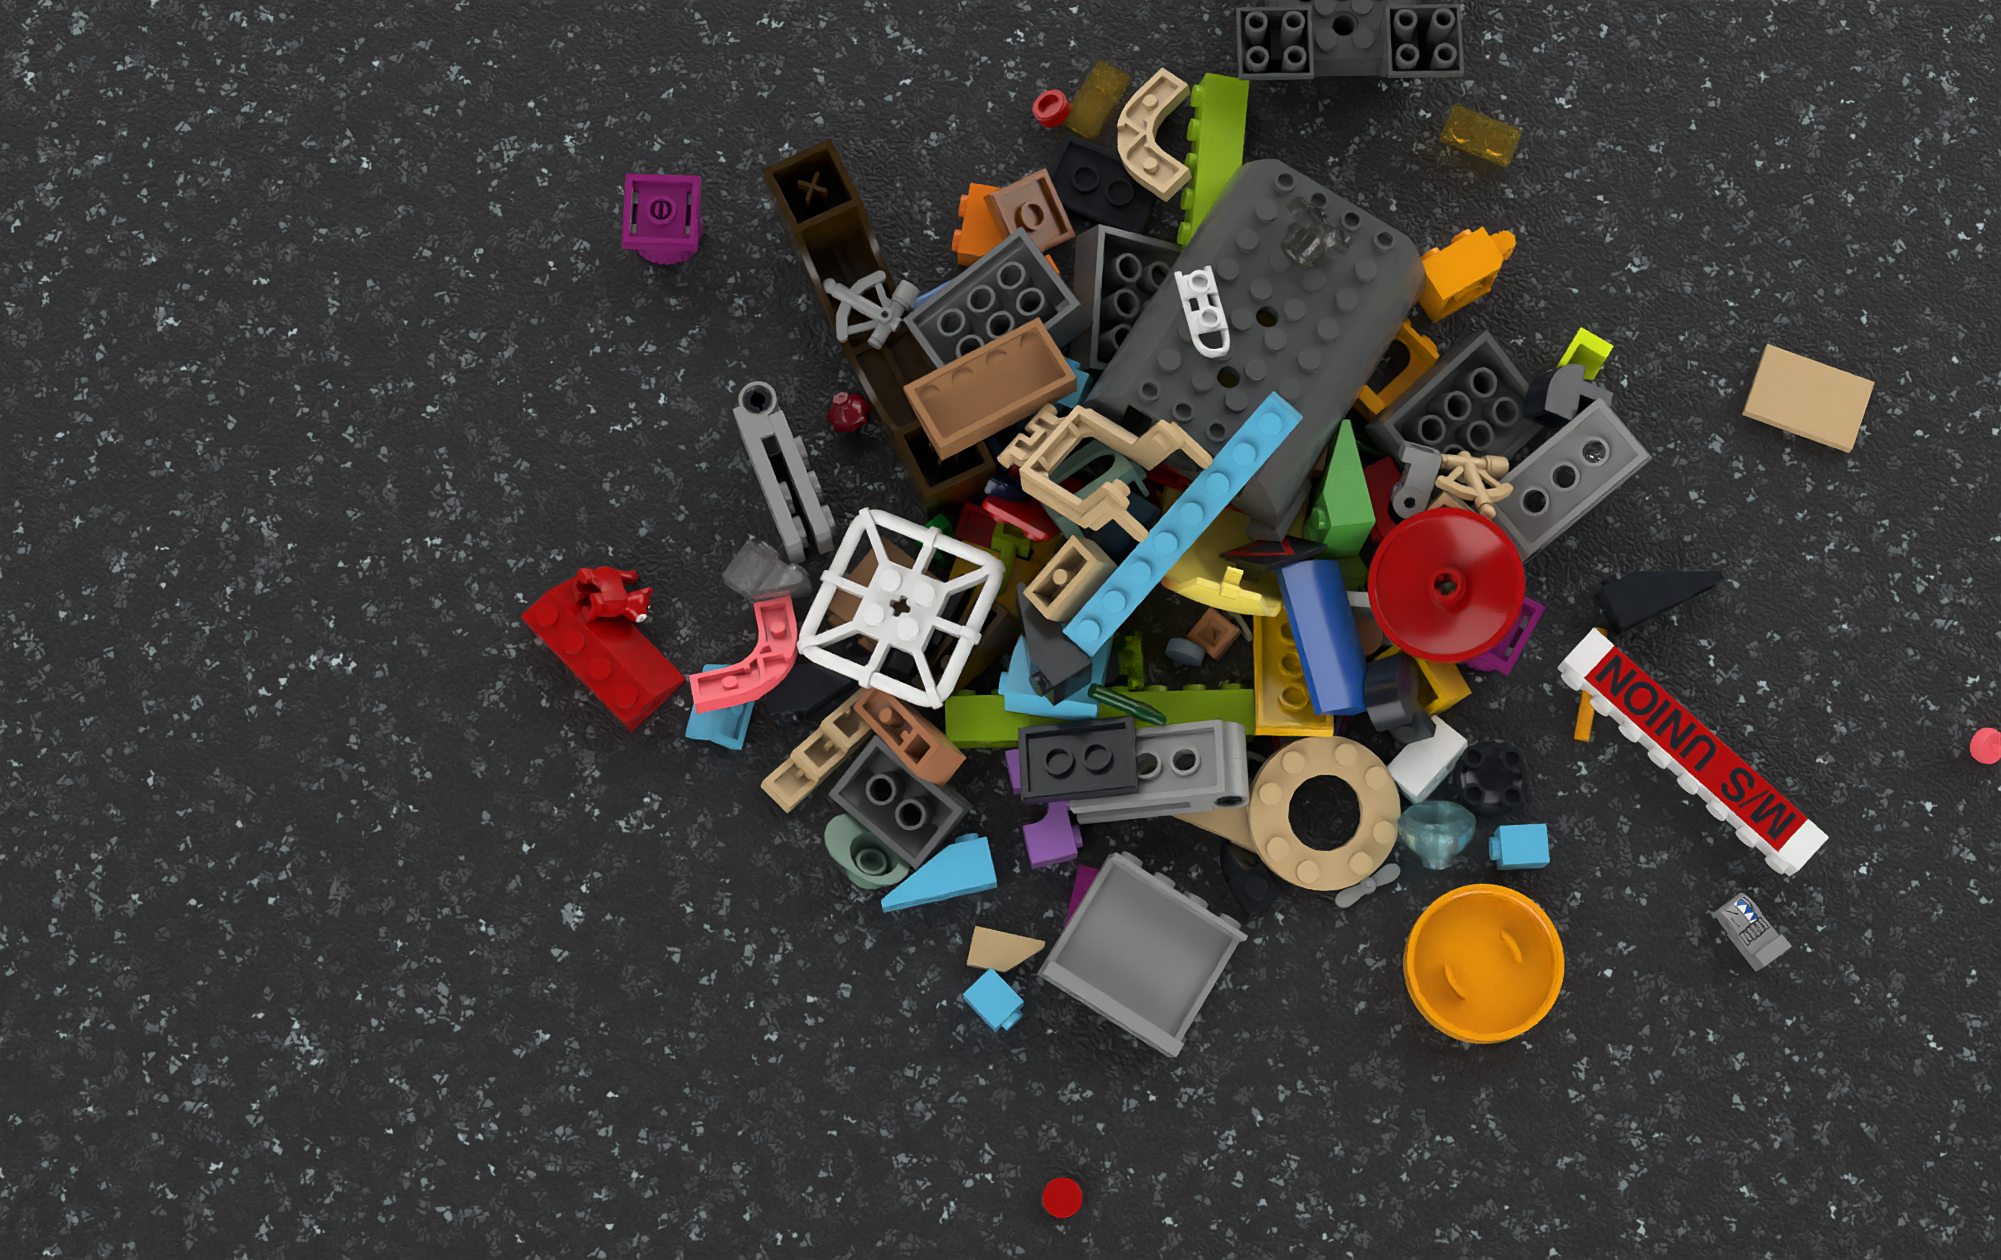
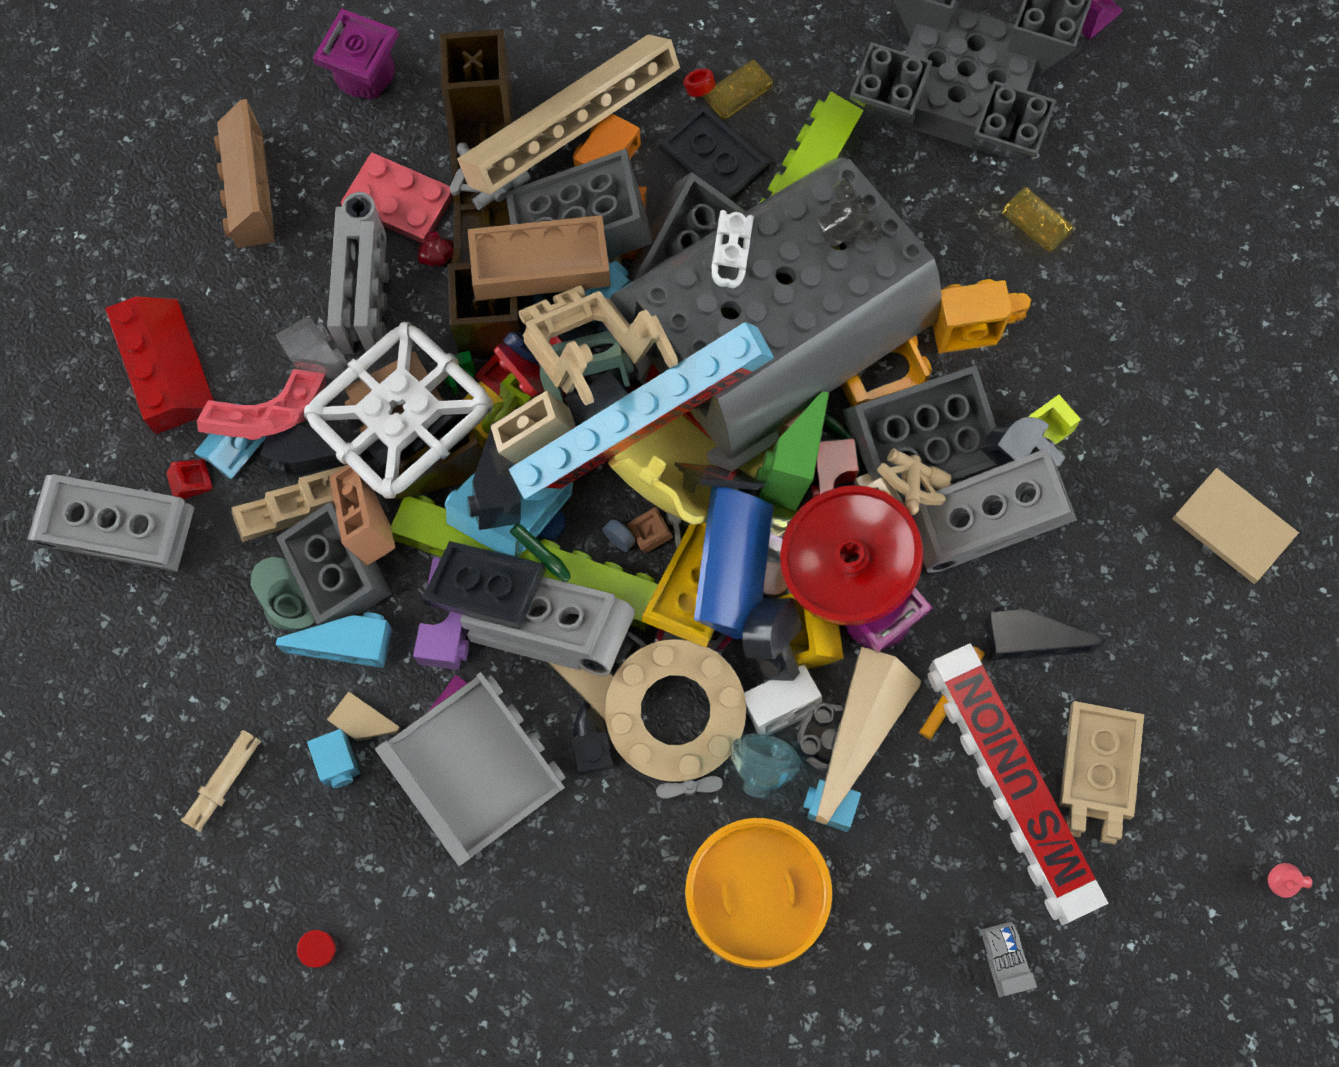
camera: 25 degrees right, 5 degrees down
red animal [571,566,653,622] -> none
dark orange tile [983,168,1076,252] -> none
clear neon green plate [1113,630,1144,690] -> none
tan plate [1117,67,1192,202] -> none
light grey leg [1390,440,1443,519] -> none
none -> light grey hinge [27,474,195,572]
none -> red slope [167,459,213,500]
none -> tan pin [181,730,261,832]
none -> medium nougat slope [214,99,275,248]
none -> coral plate [341,152,453,244]
none -> tan brick [457,34,680,195]
none -> tan wedge [815,647,921,824]
none -> tan tile [1059,701,1144,845]

